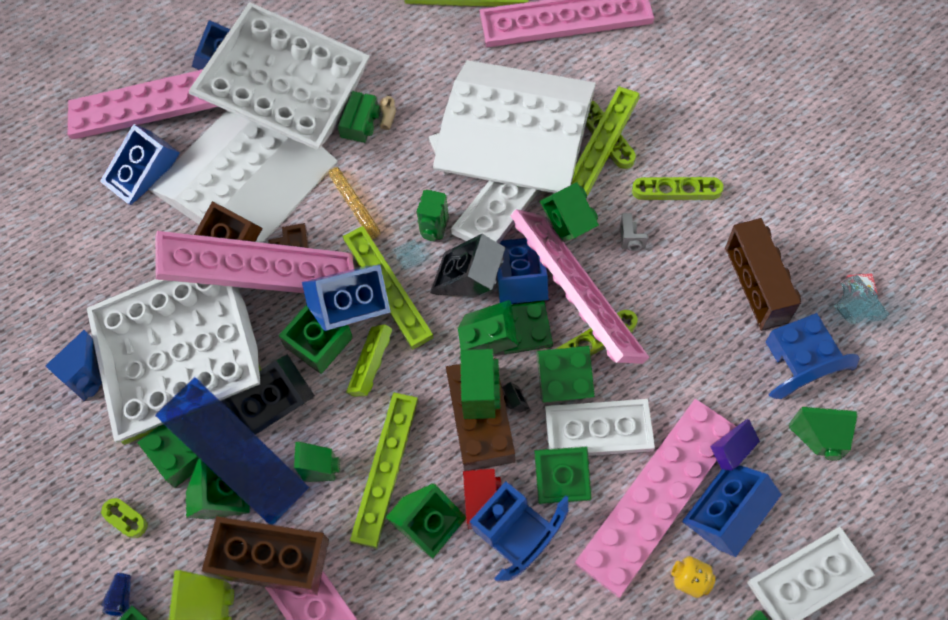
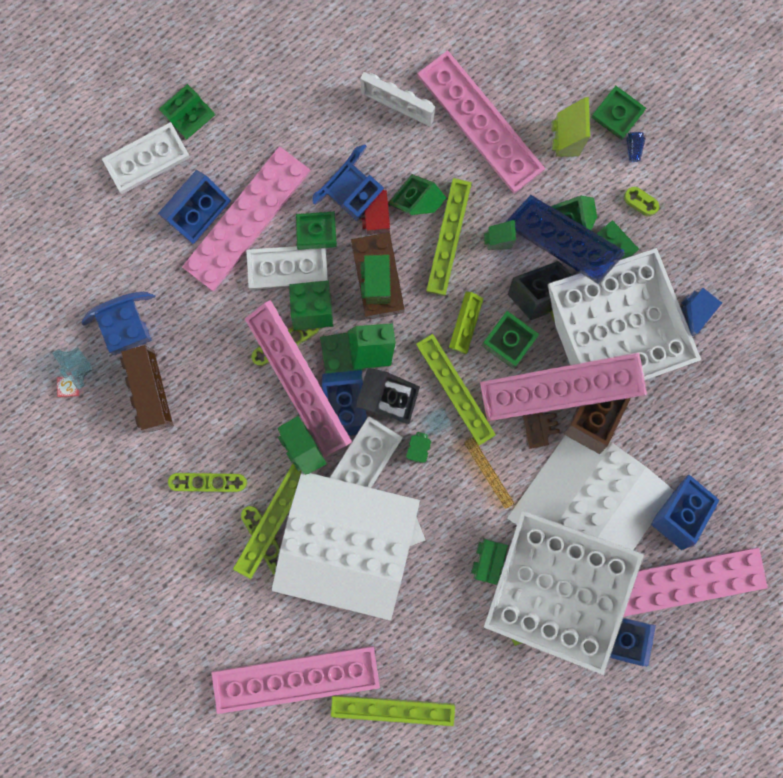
camera: 175 degrees right, 20 degrees up
reddish brown brick [201,516,329,595] -> none
blue slope [302,265,391,331] -> none
tan arm [380,96,396,130] -> none
black plate [502,382,529,413] -> none
light grey bracket [620,213,648,251] -> none
yellow head [671,556,716,598] -> none
dark purple slope [710,419,760,470] -> none
green slope [789,407,857,461] -> none

